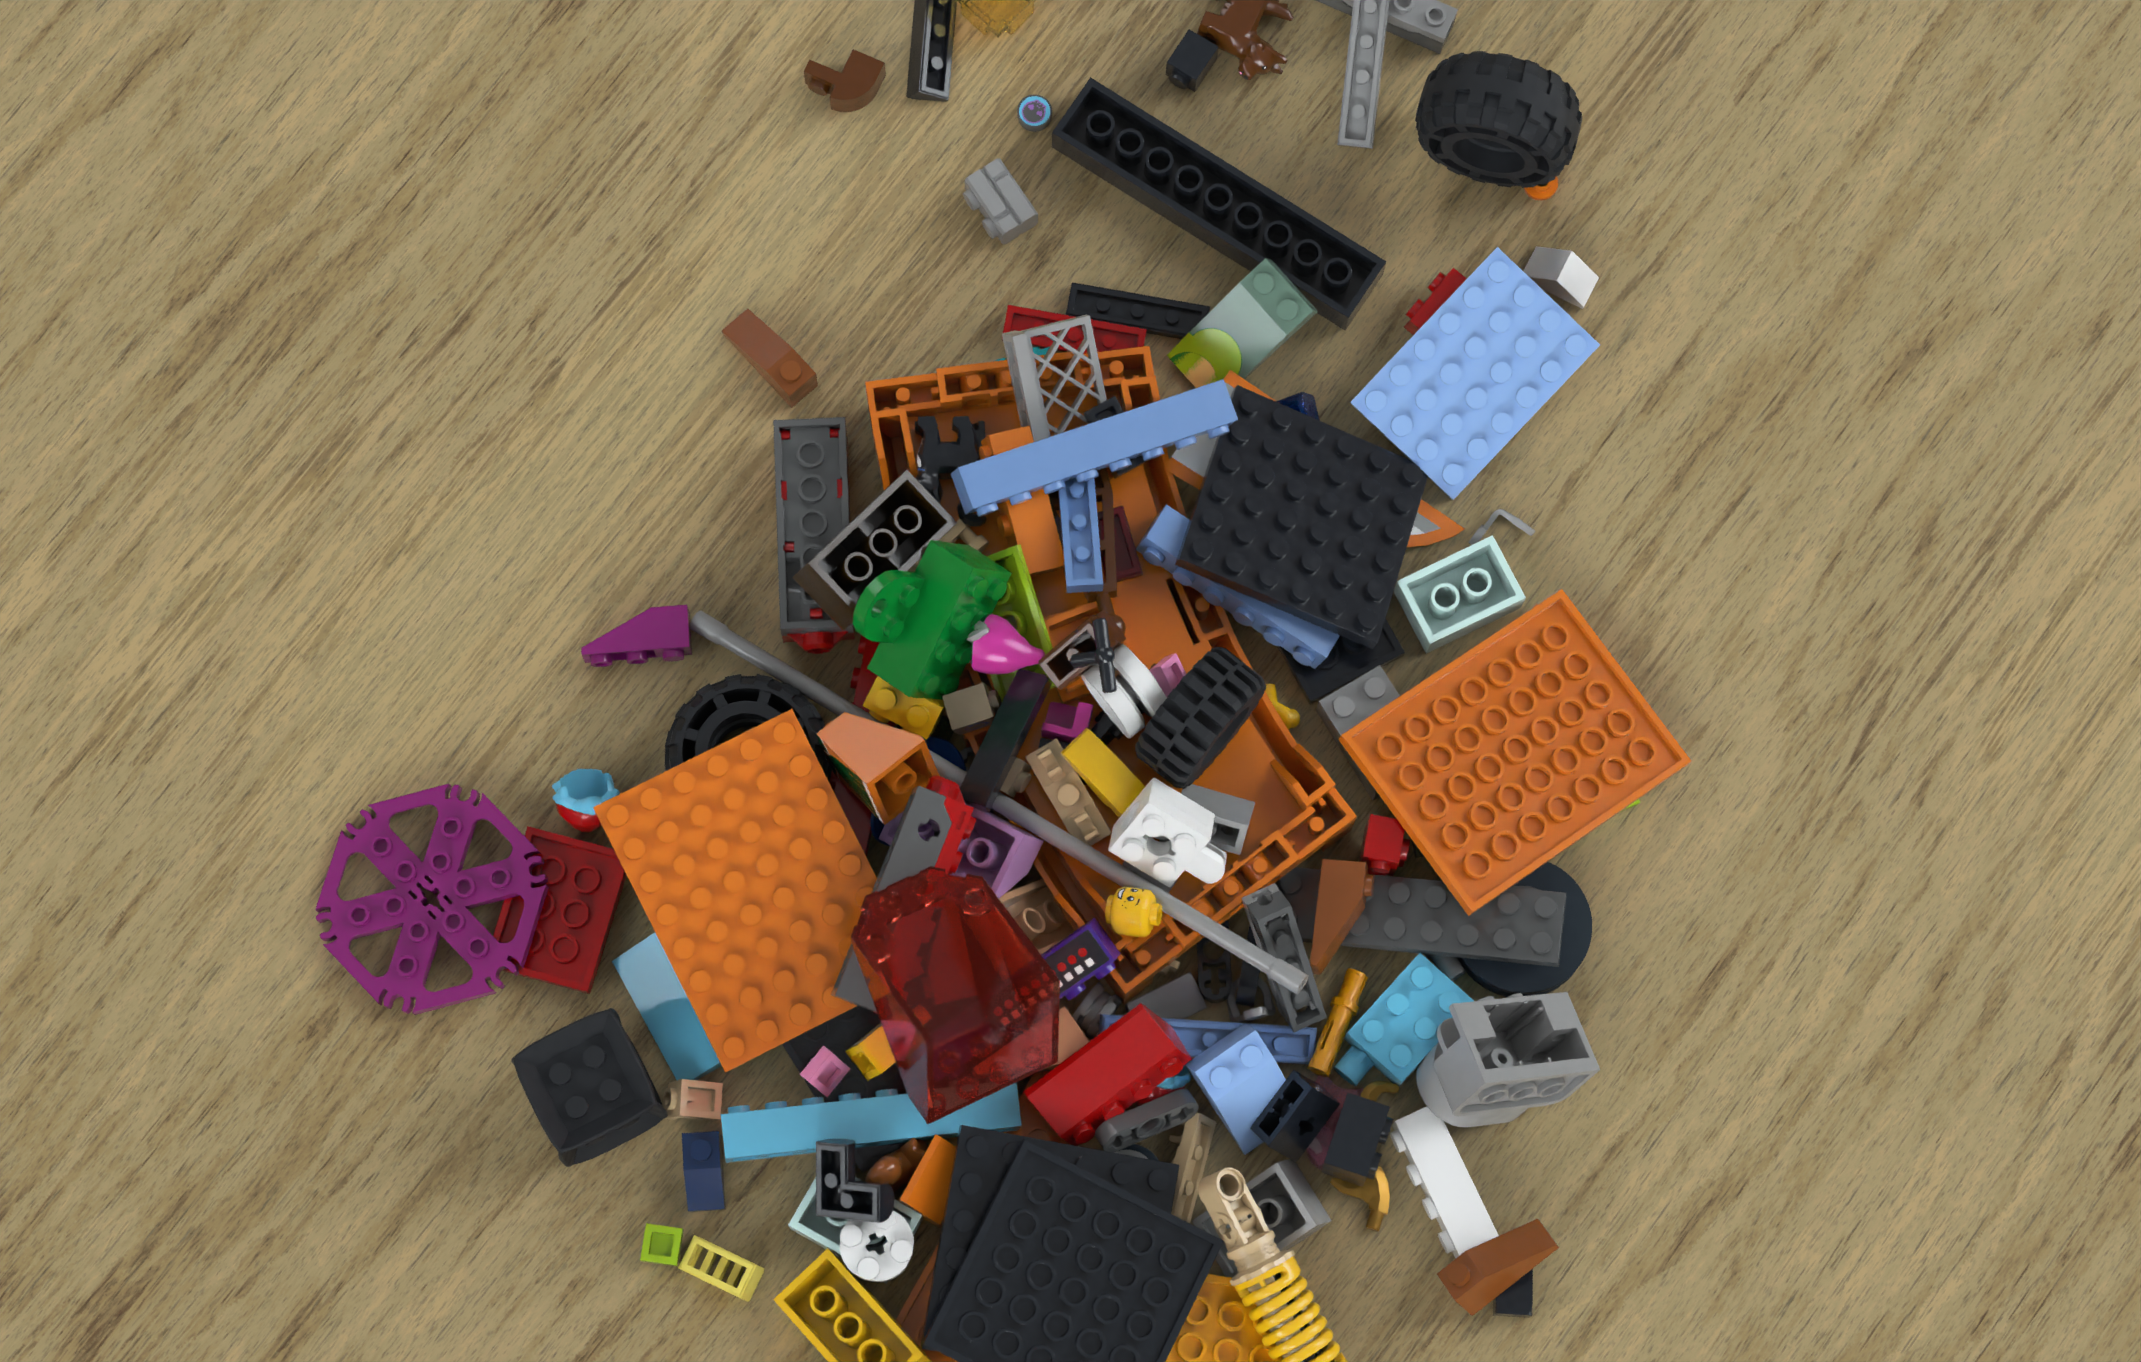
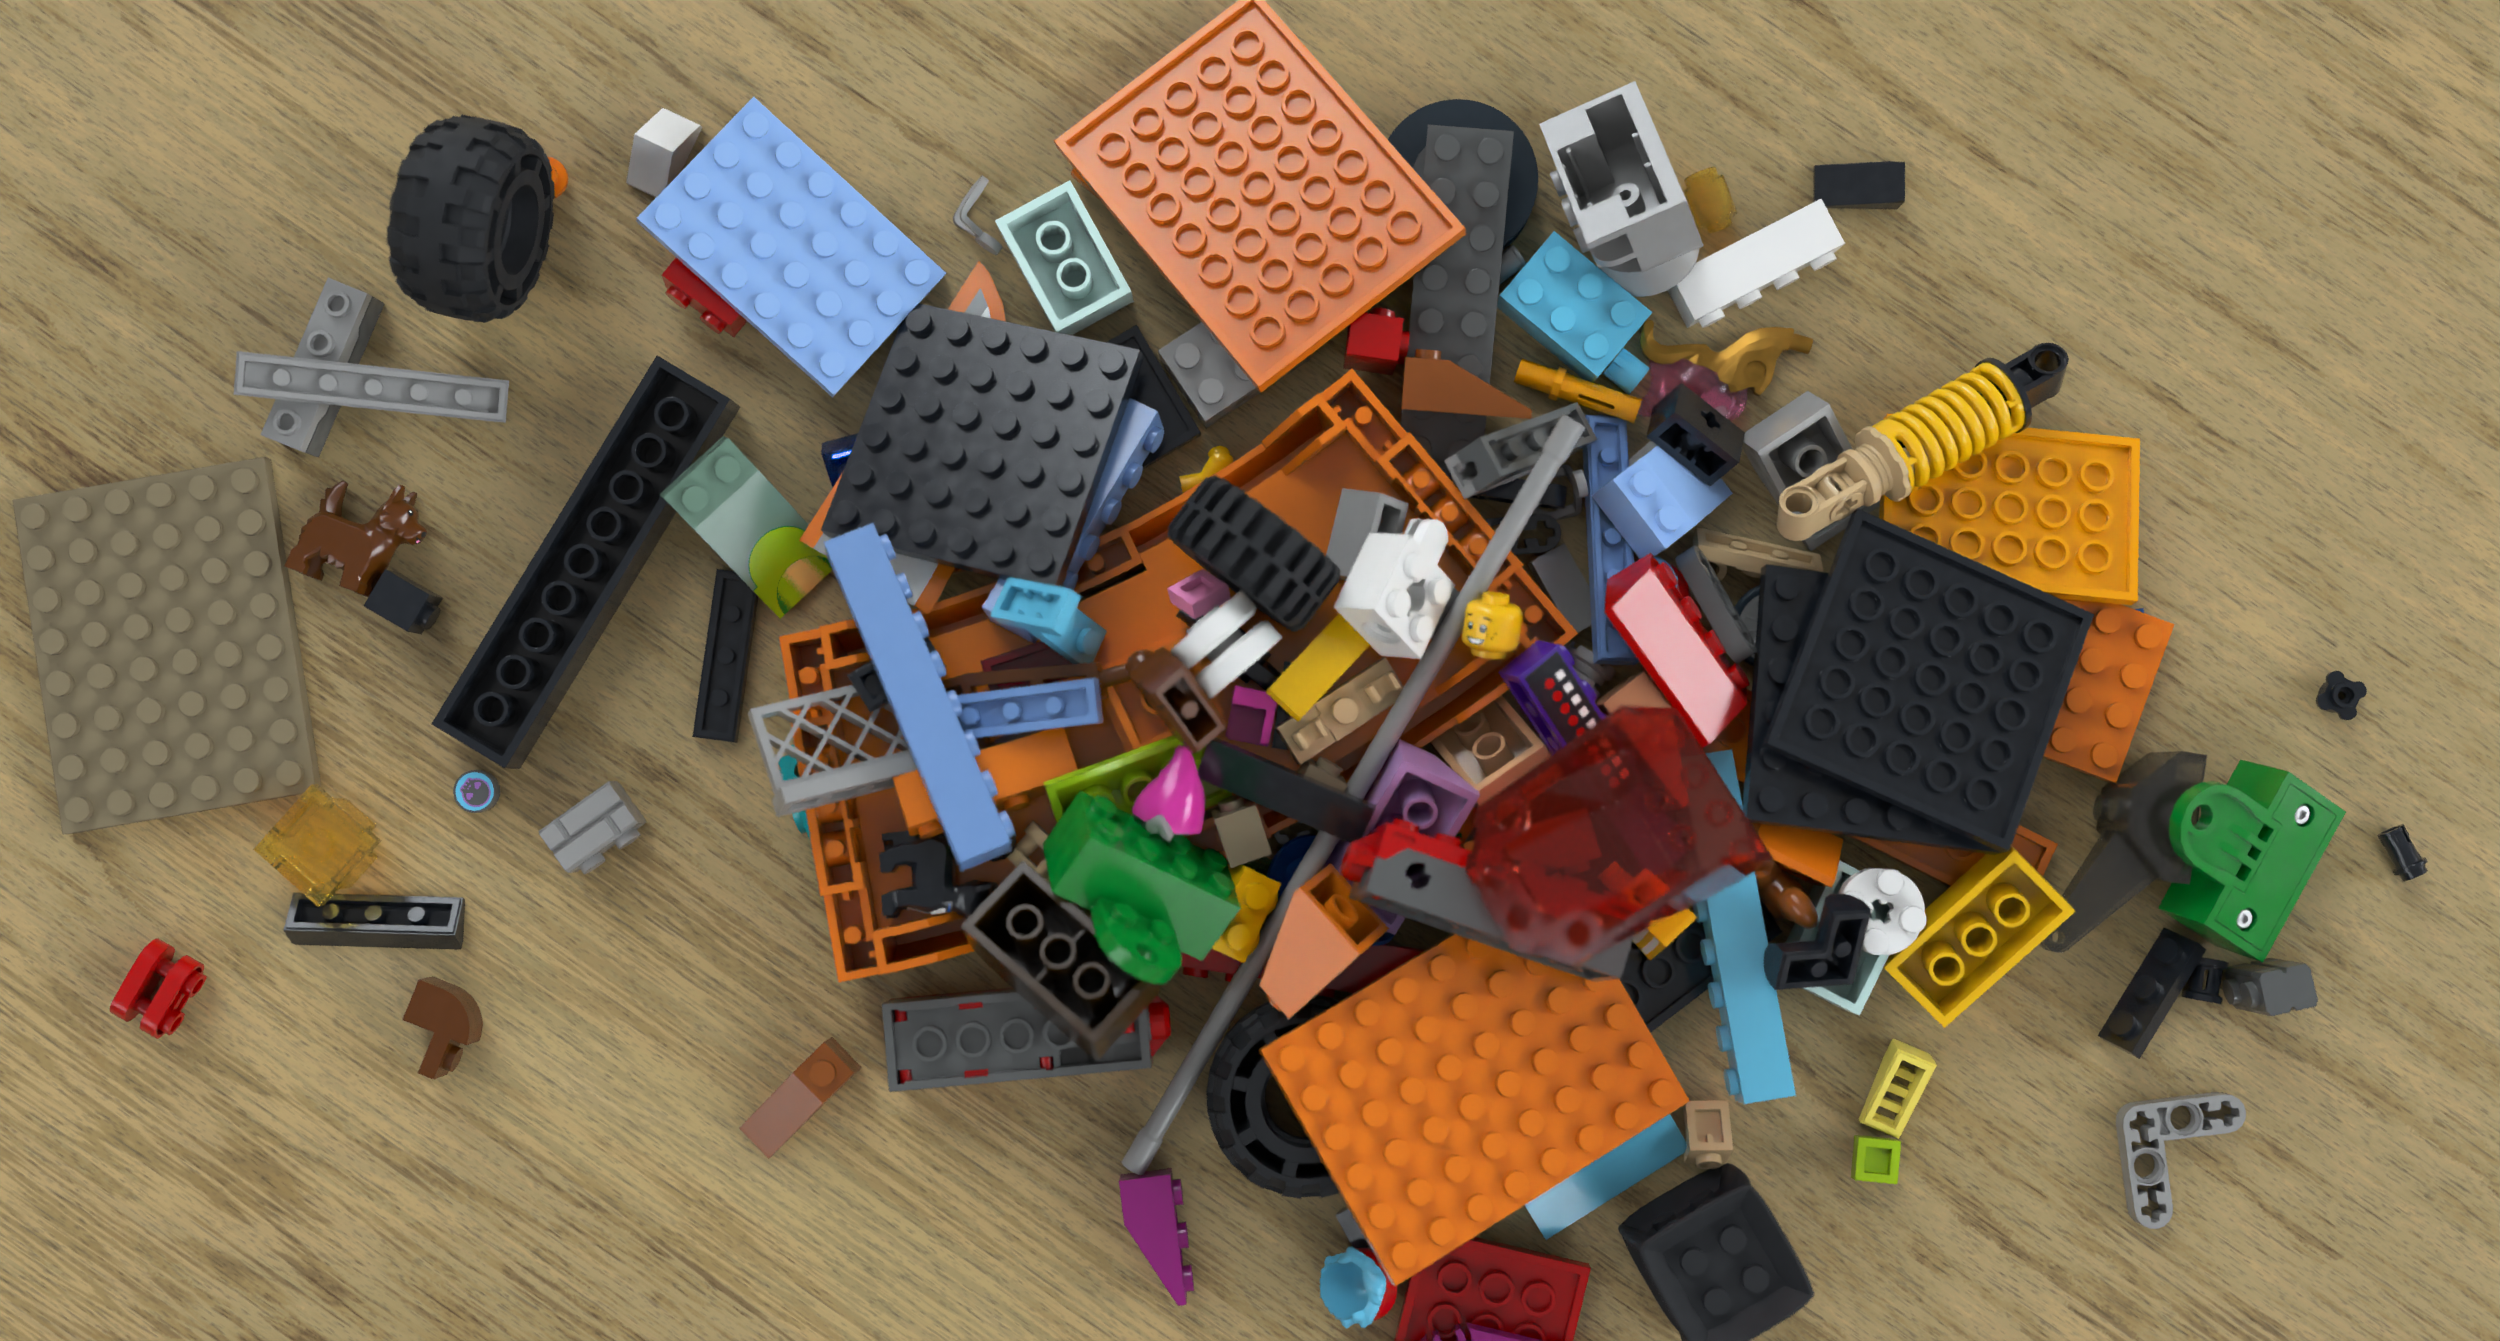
camera: 95 degrees left, 10 degrees up
dark blue slope [682,1131,725,1212] -> none
bright pink plate [800,1046,850,1097] -> none
red plate [1002,305,1147,354] -> none
black piece [1070,618,1117,693] -> none
black brick [1321,1092,1394,1187] -> none
dark orange slope [1437,1219,1559,1316] -> none
none -> medium azure bracket [990,577,1107,664]
none -> clear yellow brick [1684,167,1738,234]

